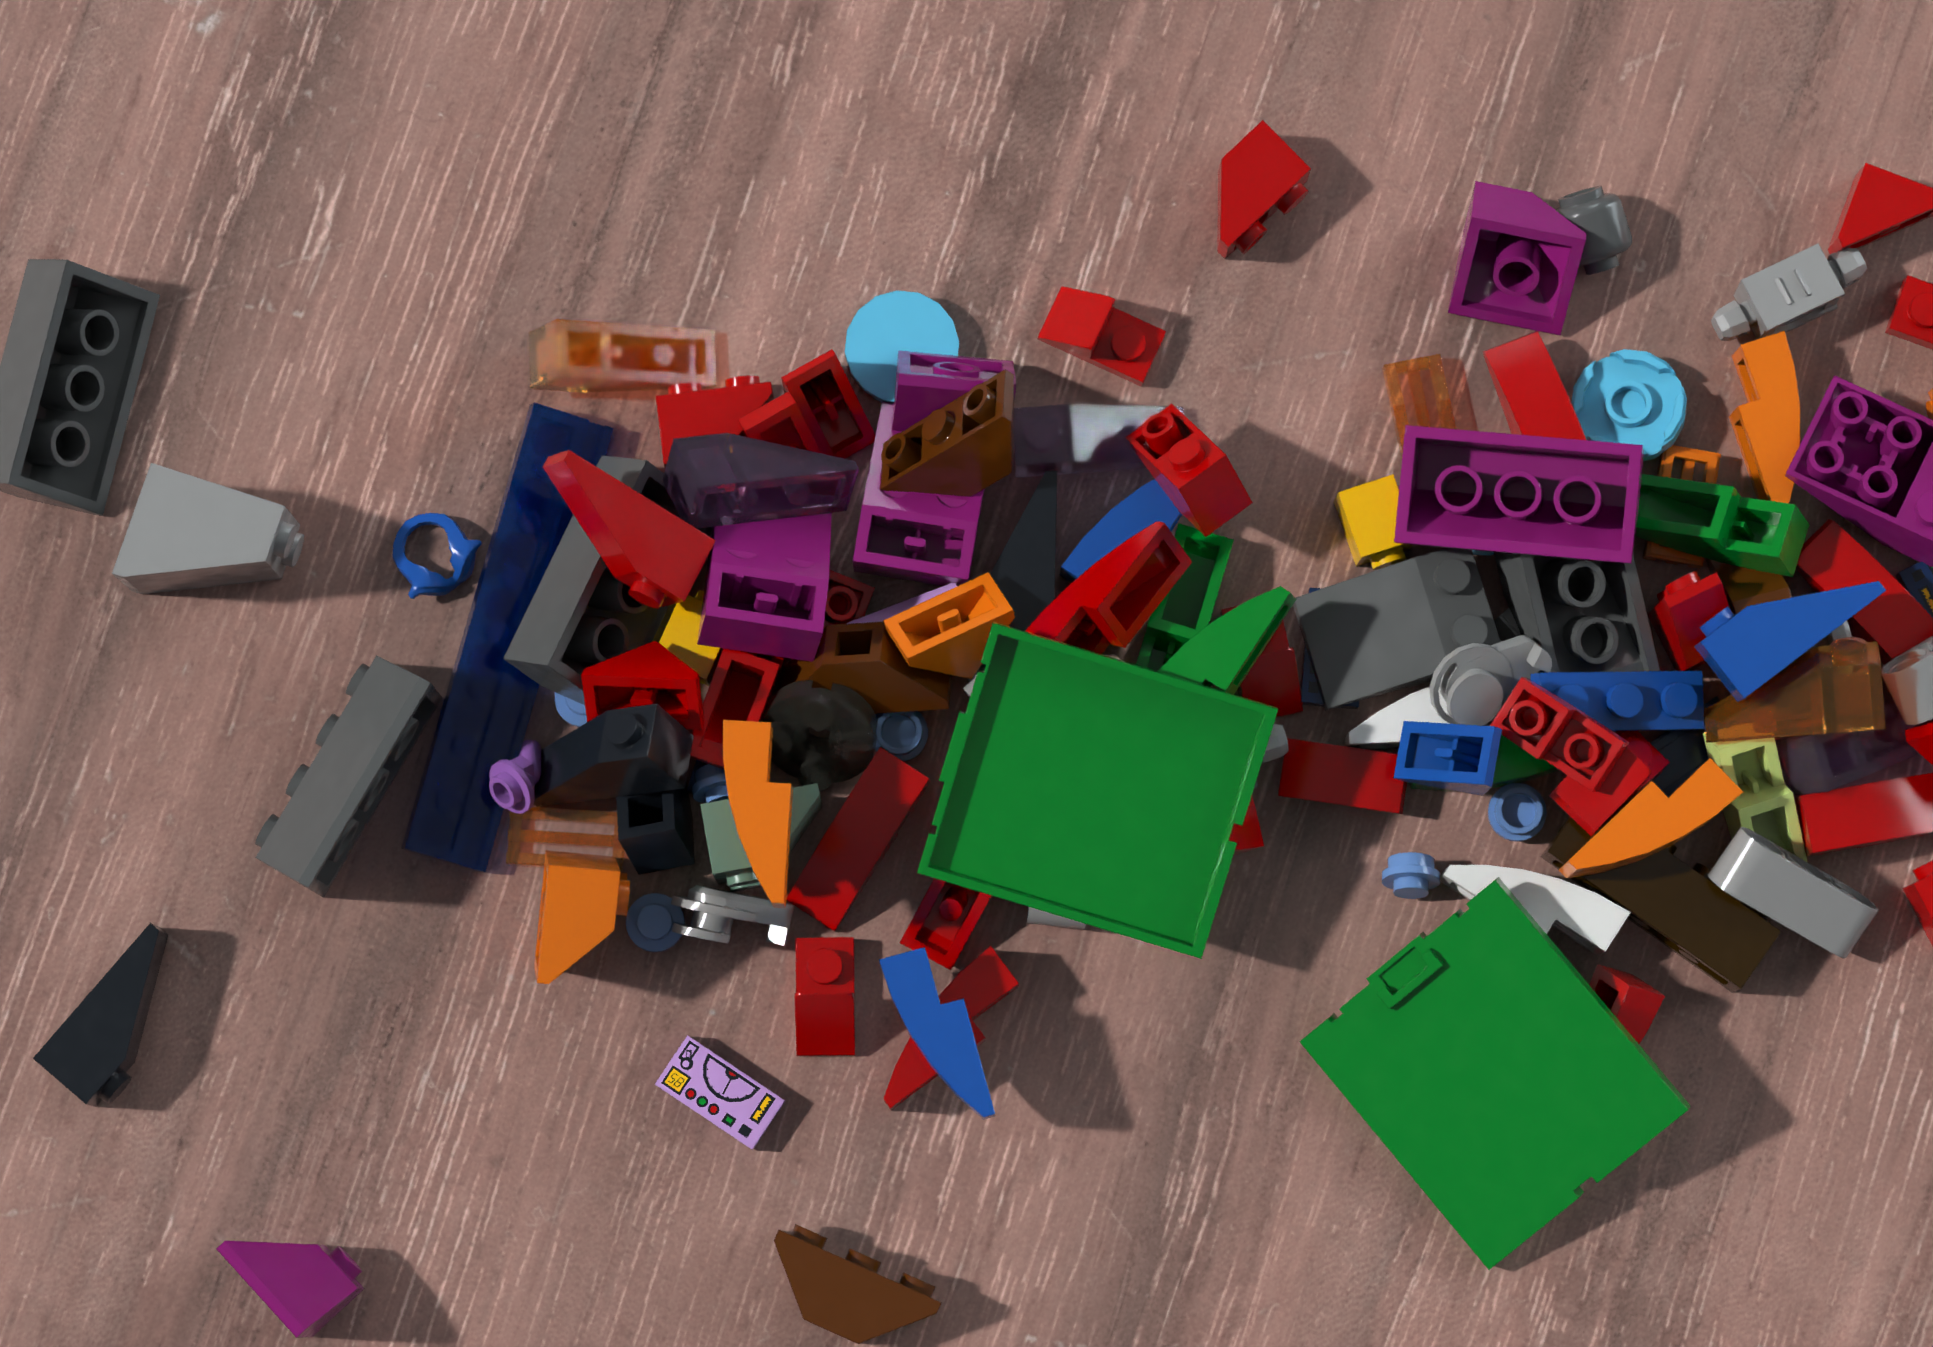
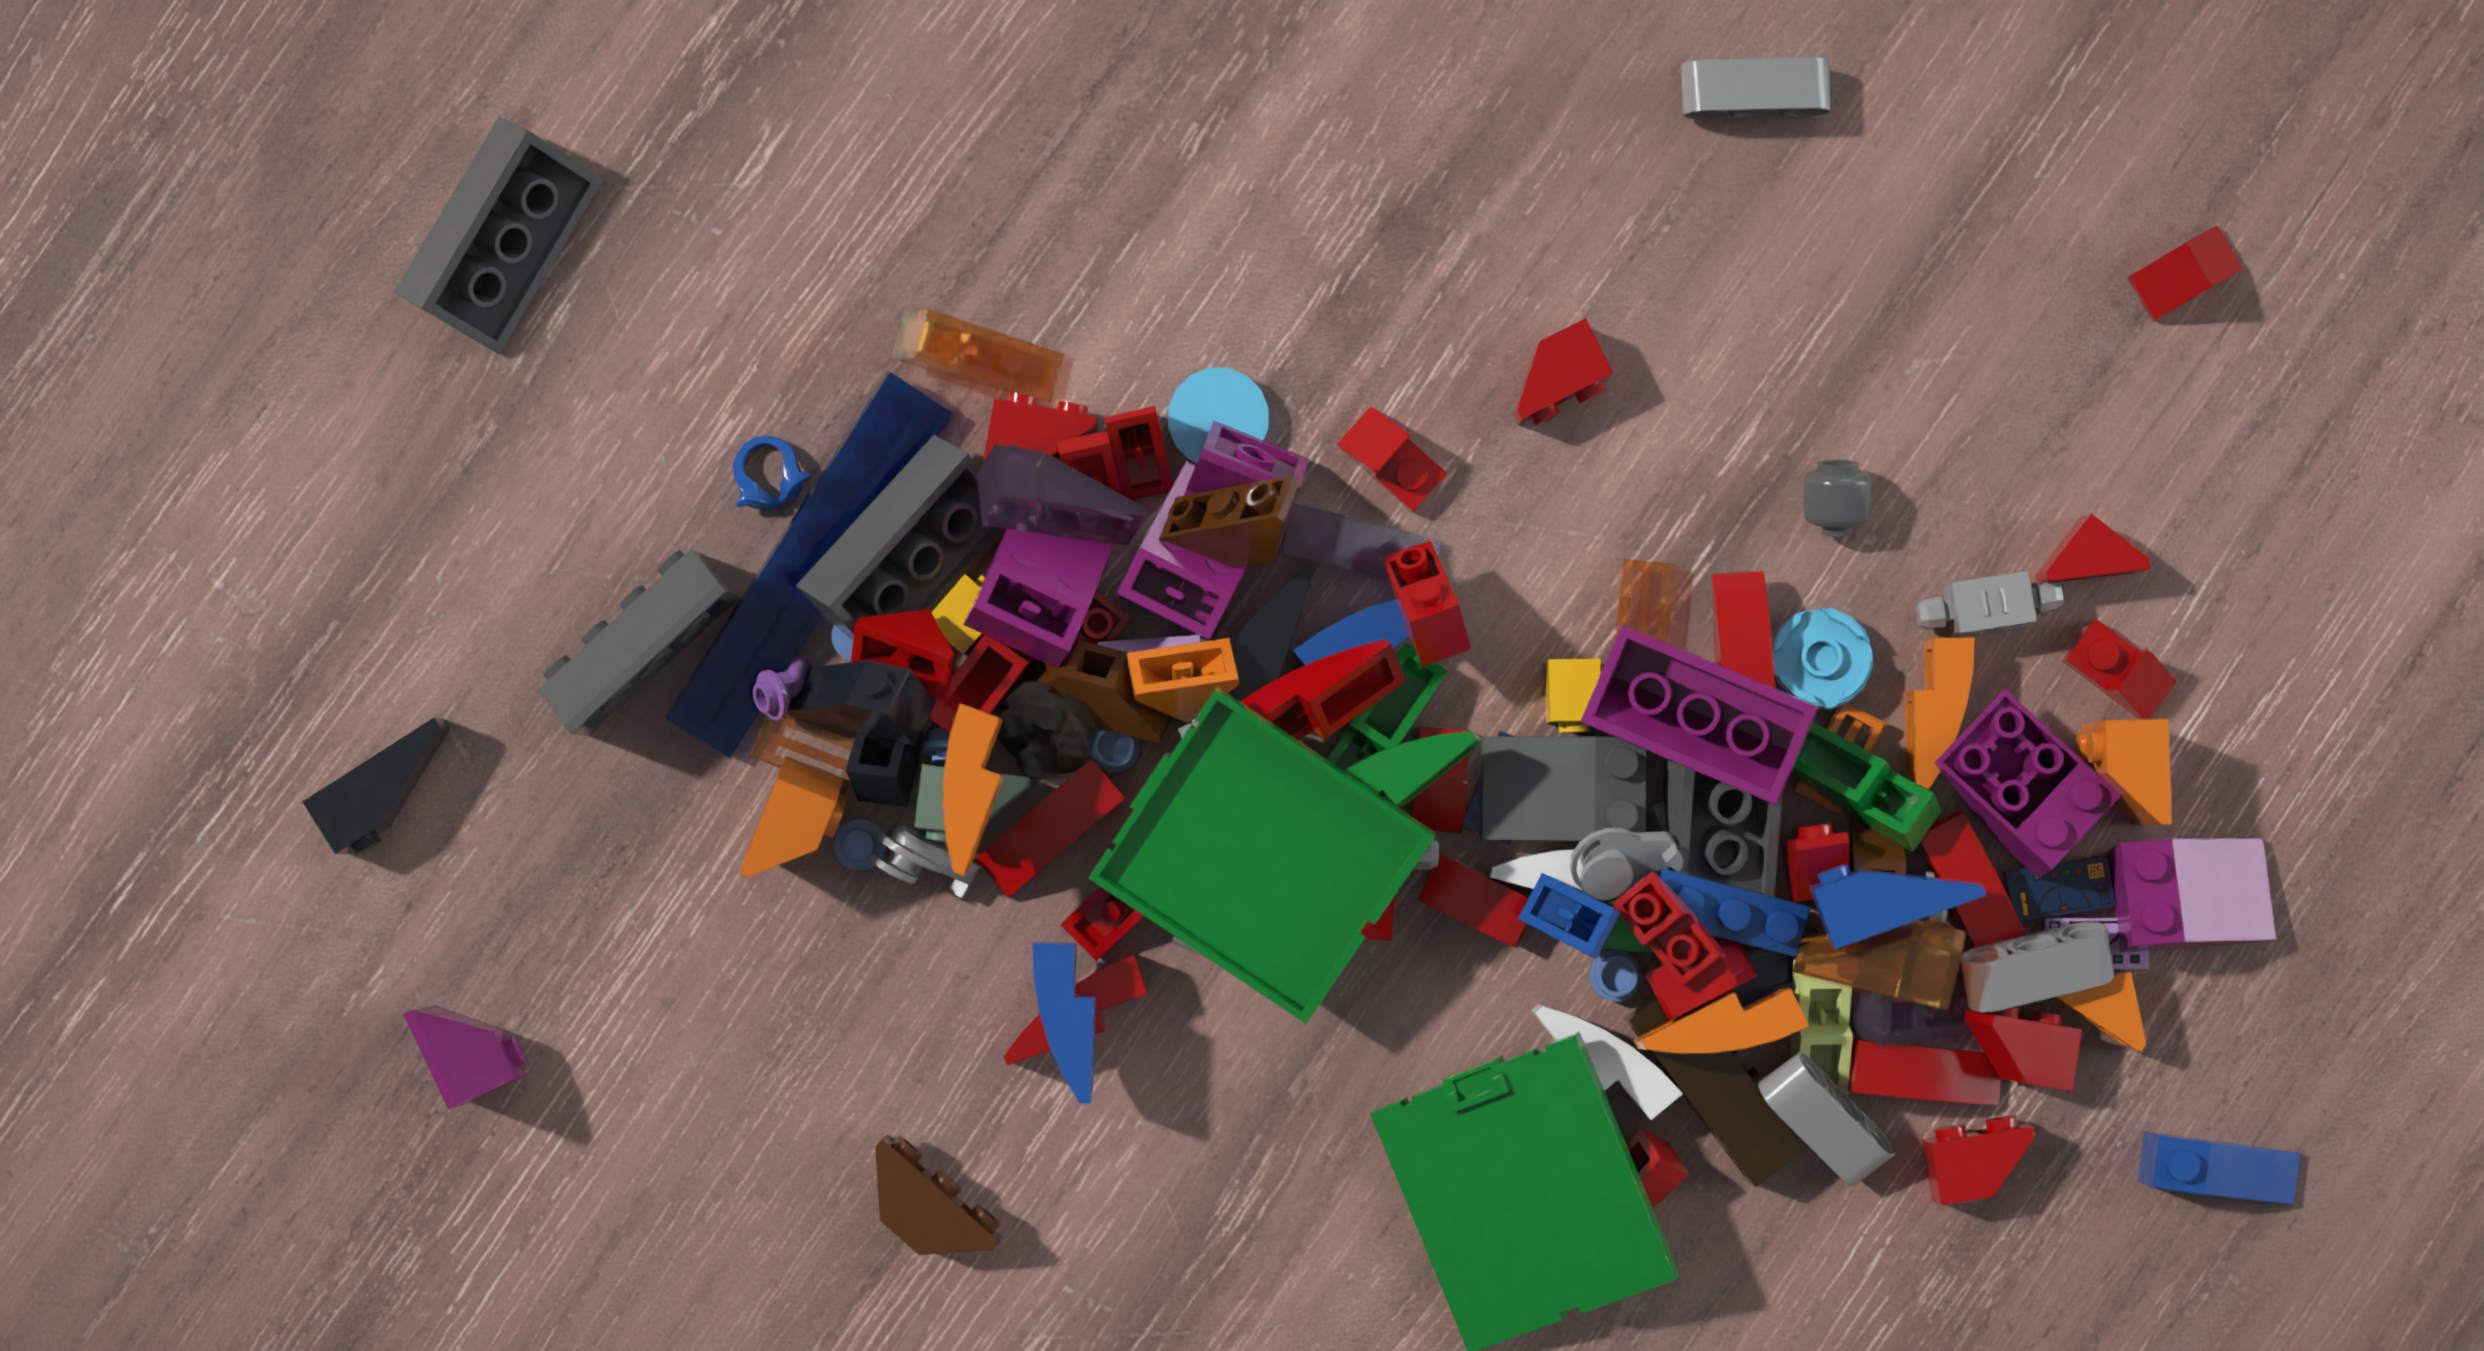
camera: 20 degrees right, 5 degrees up
light grey slope [112,463,304,595] -> none
red slope [543,450,716,609] -> none
lavender tile [655,1035,786,1150] -> none
red slope [795,937,856,1056] -> none
medium blue plate [1382,852,1440,899] -> none
magenta slope [1448,181,1586,335] -> none

